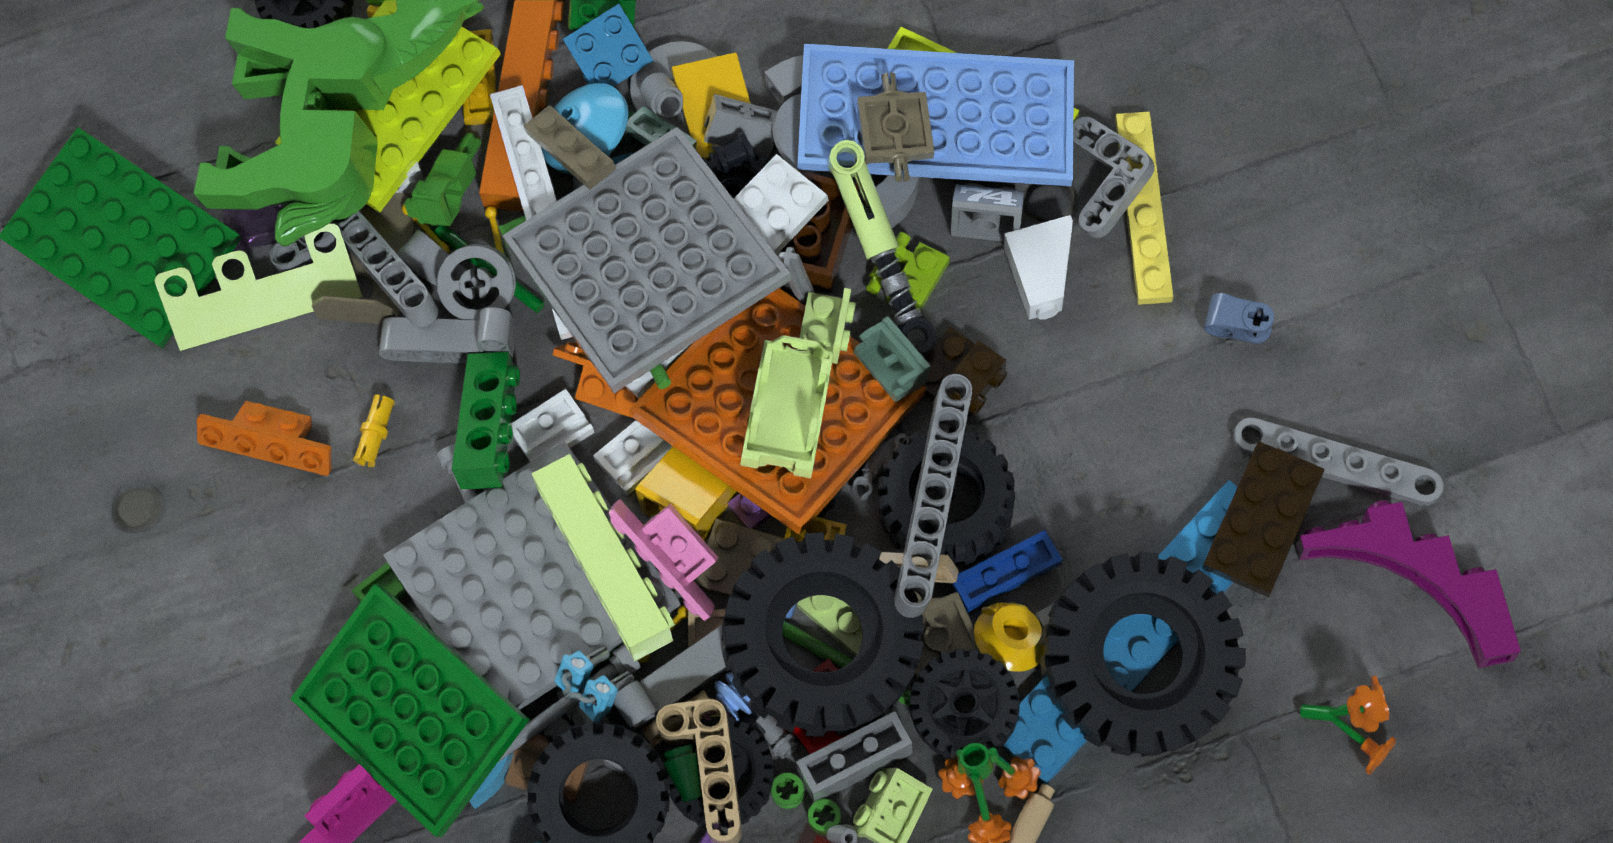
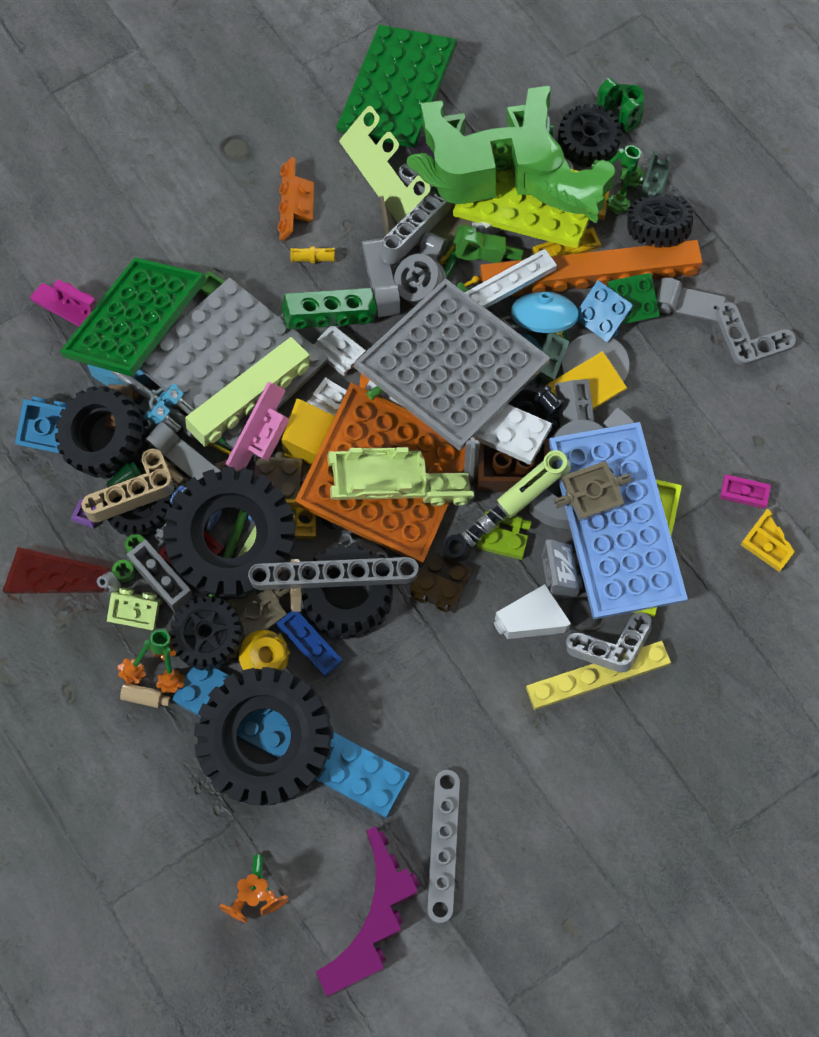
camera: 70 degrees right, 0 degrees up
dark tan plate [523,105,616,190] -> none
light grey brick [640,73,683,118] -> none
sand green hinge [853,316,930,402] -> none
dark brown plate [1202,441,1325,597] -> none
sand blue piece [1204,293,1274,344] -> none

